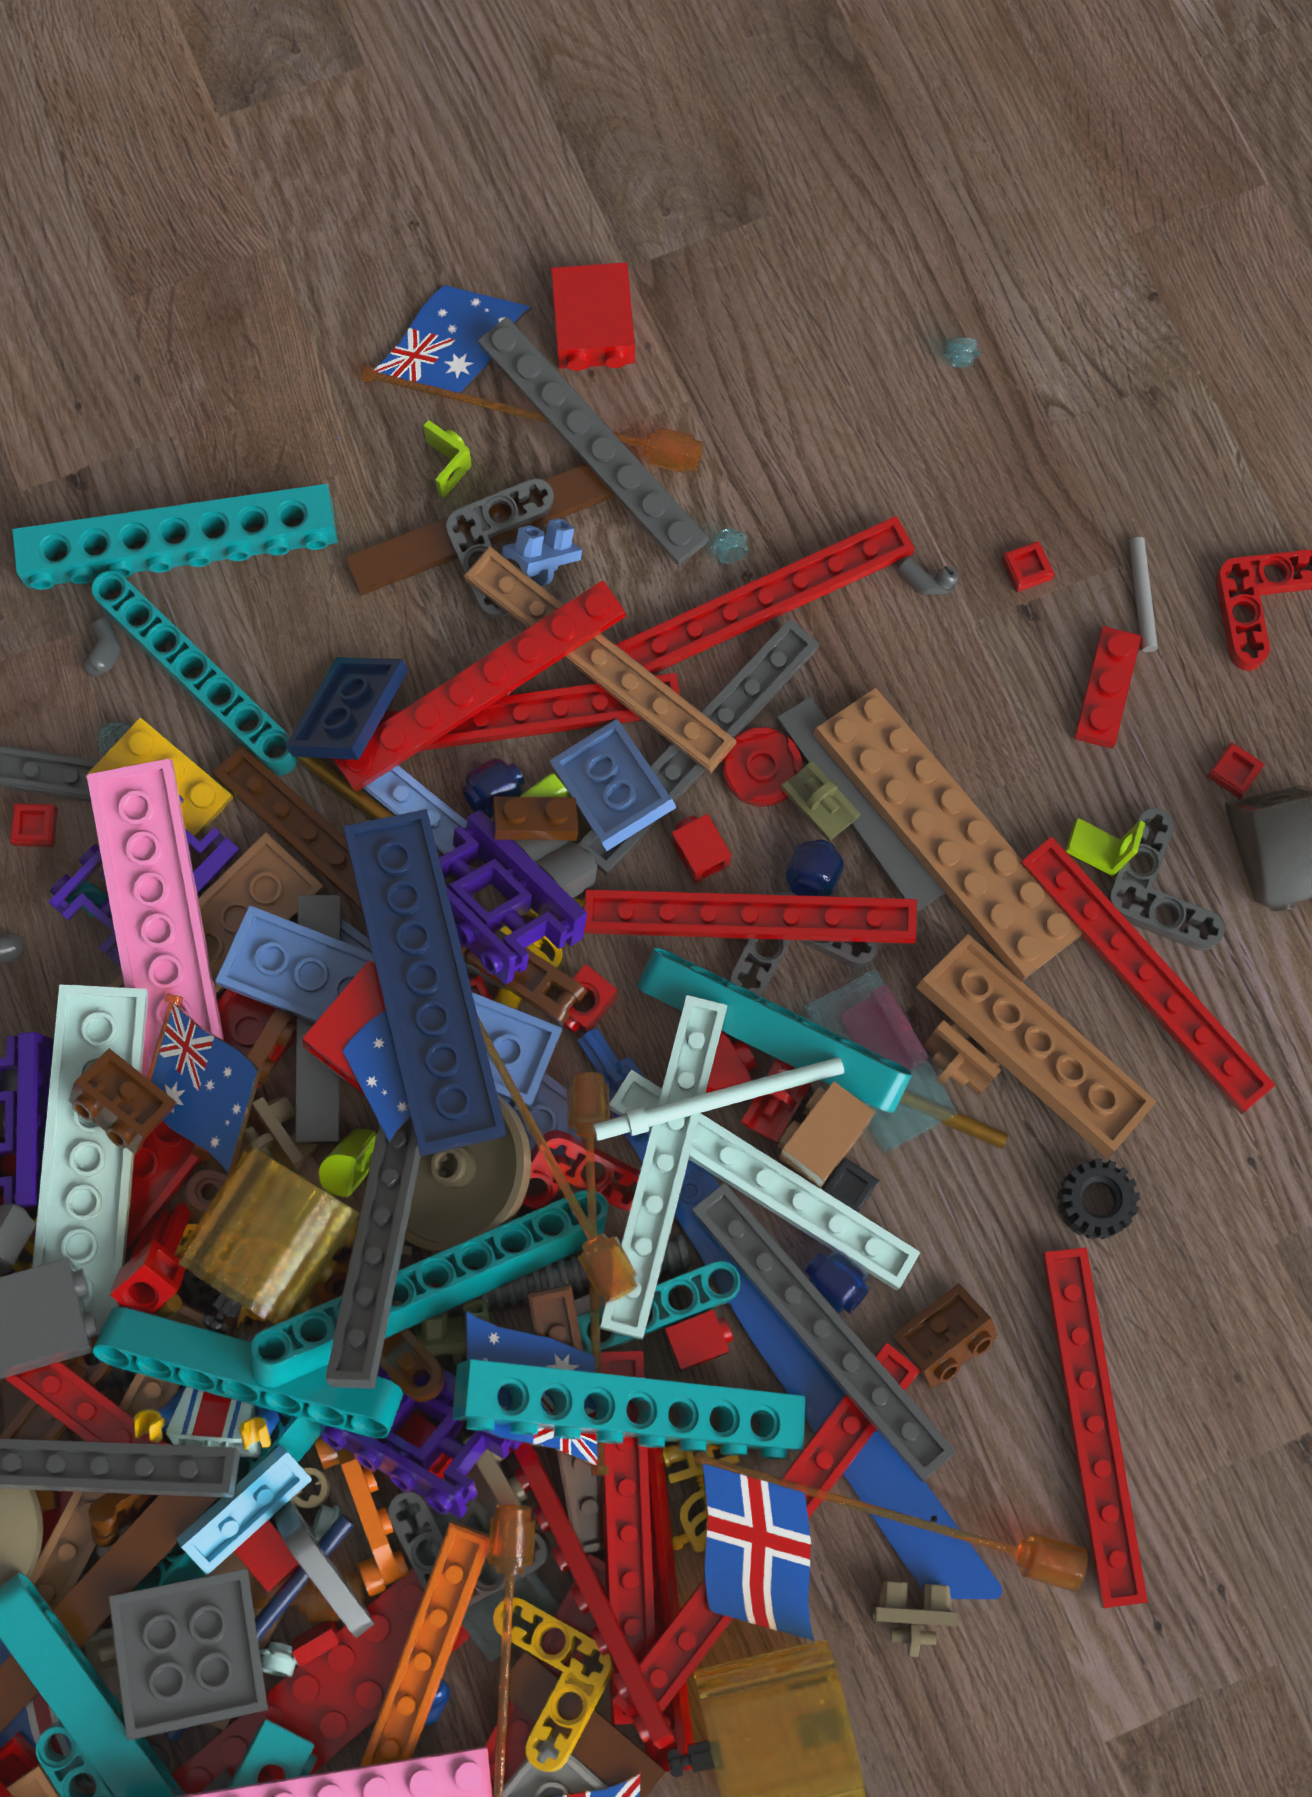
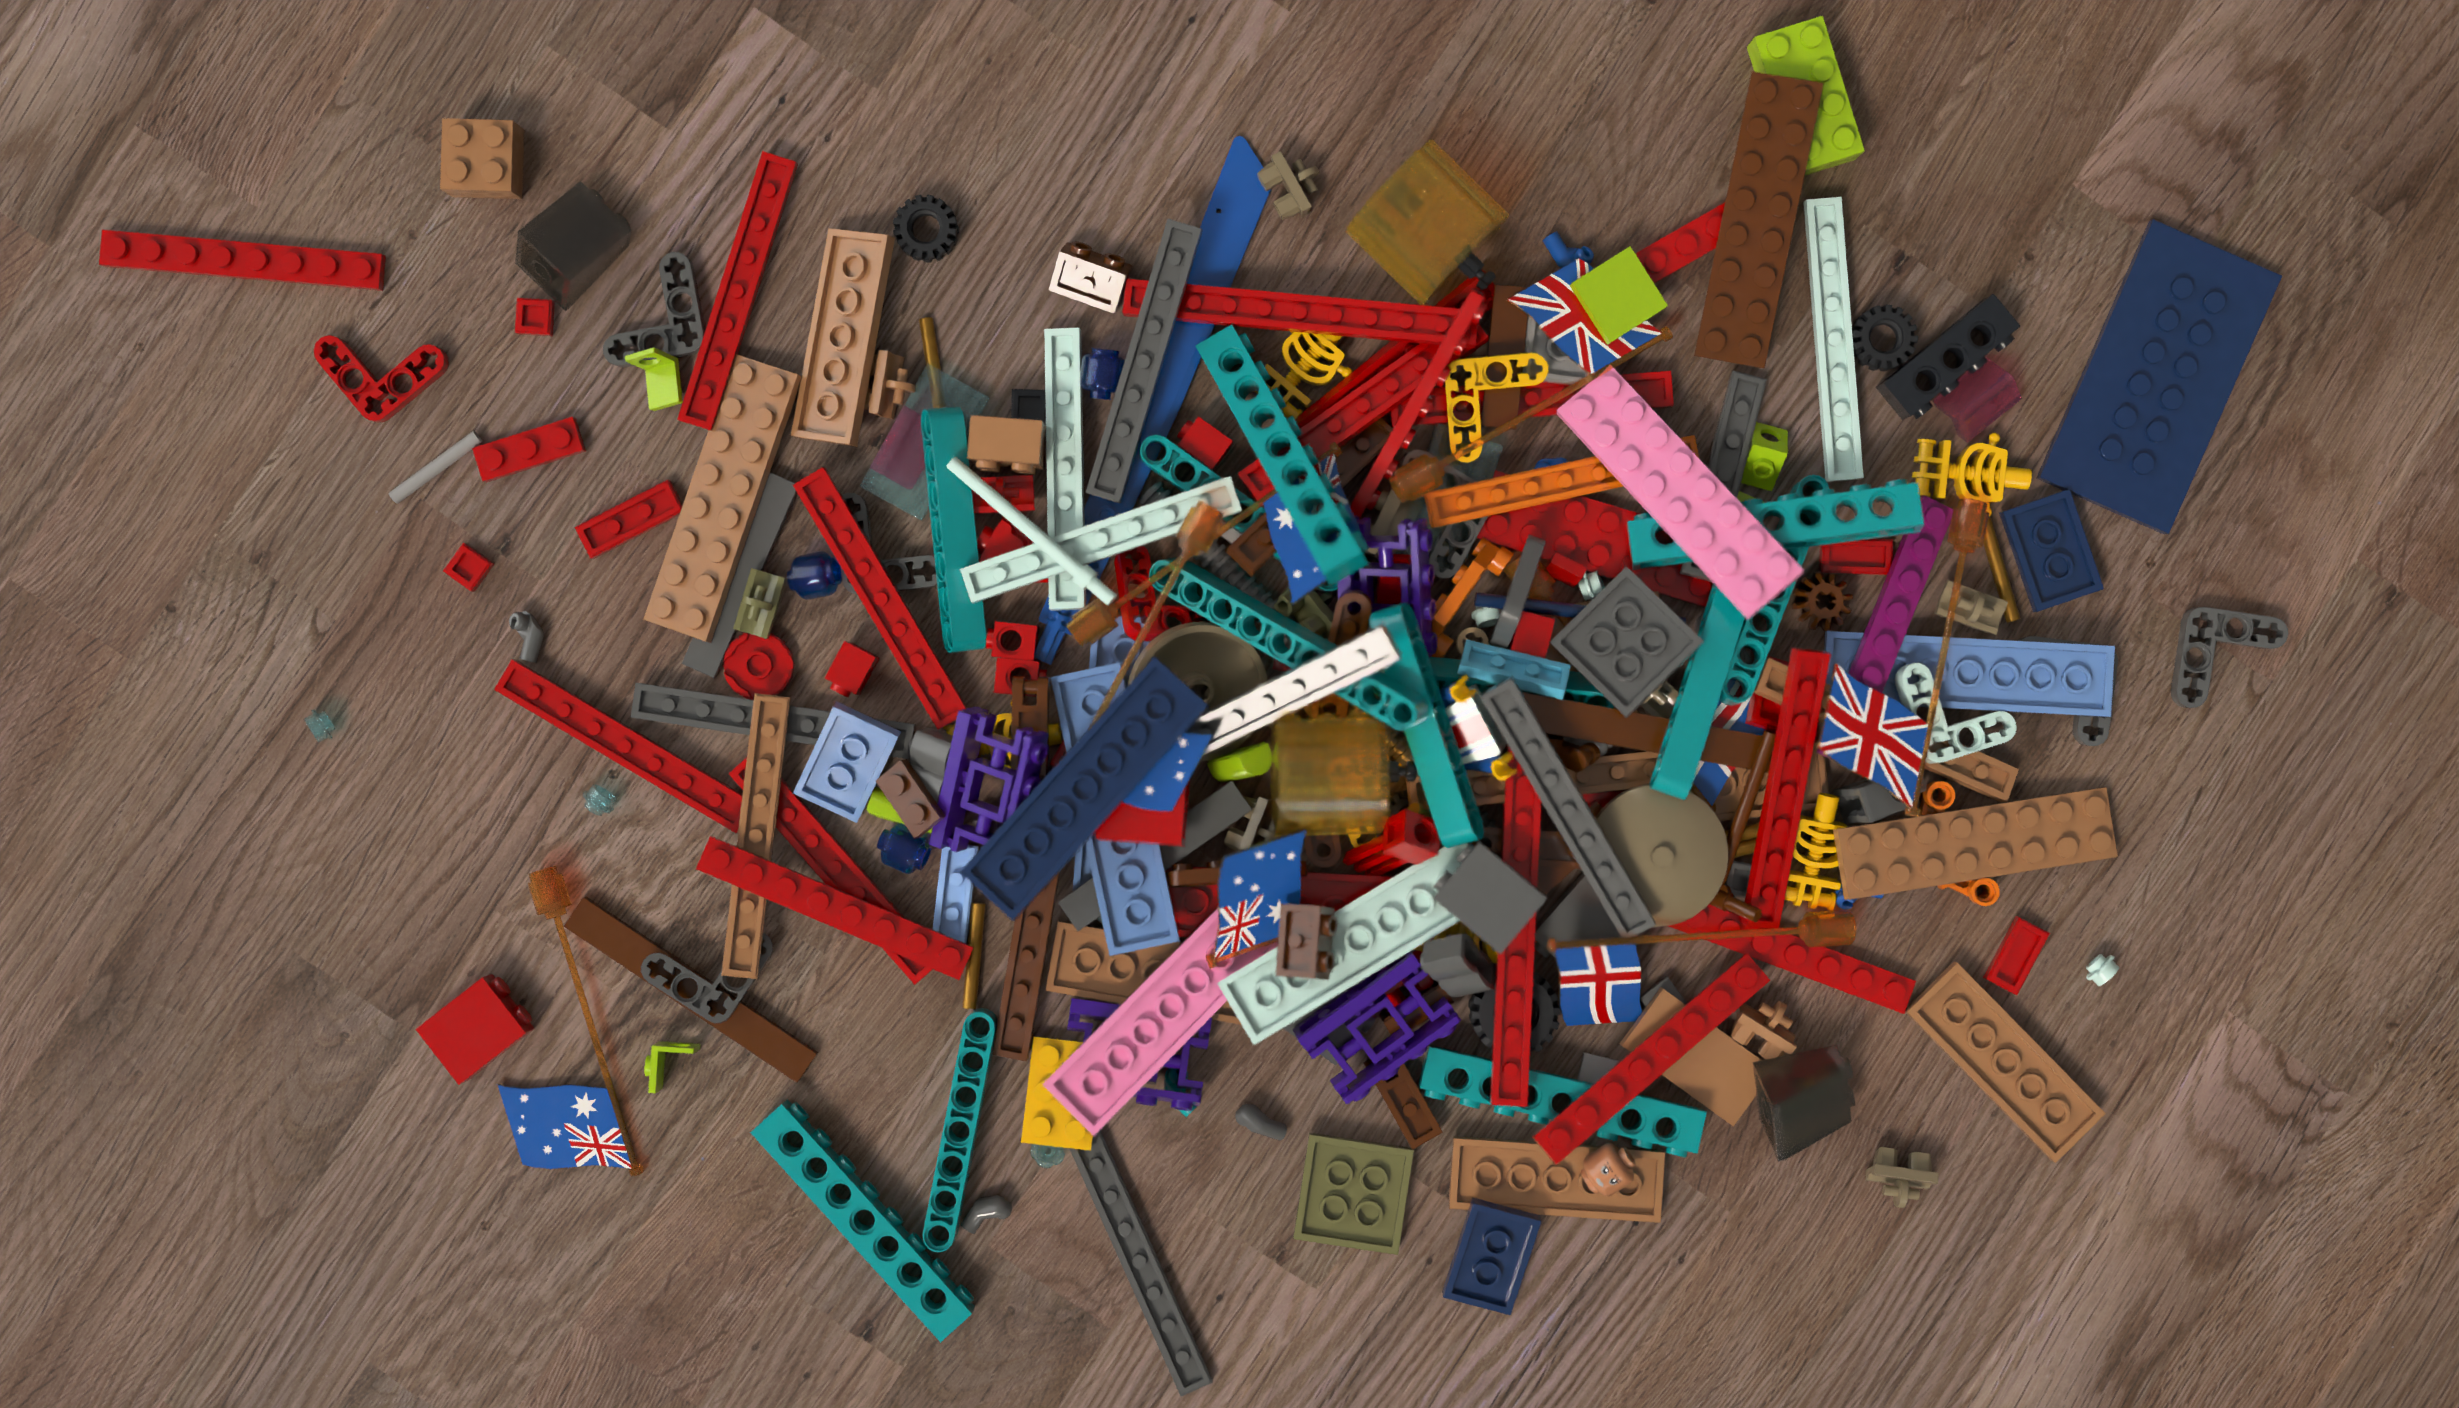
camera: 125 degrees left, 15 degrees up
red tile [10,803,58,847] -> none
dark blue plate [285,657,409,760] -> none
dark grey plate [477,316,709,566] -> none
medium blue hips [502,518,583,586] -> none
flag [694,1451,1088,1641] -> none
red plate [1042,1247,1148,1608] -> none
none -> red tile [574,480,683,559]
none -> red brick [986,621,1040,661]

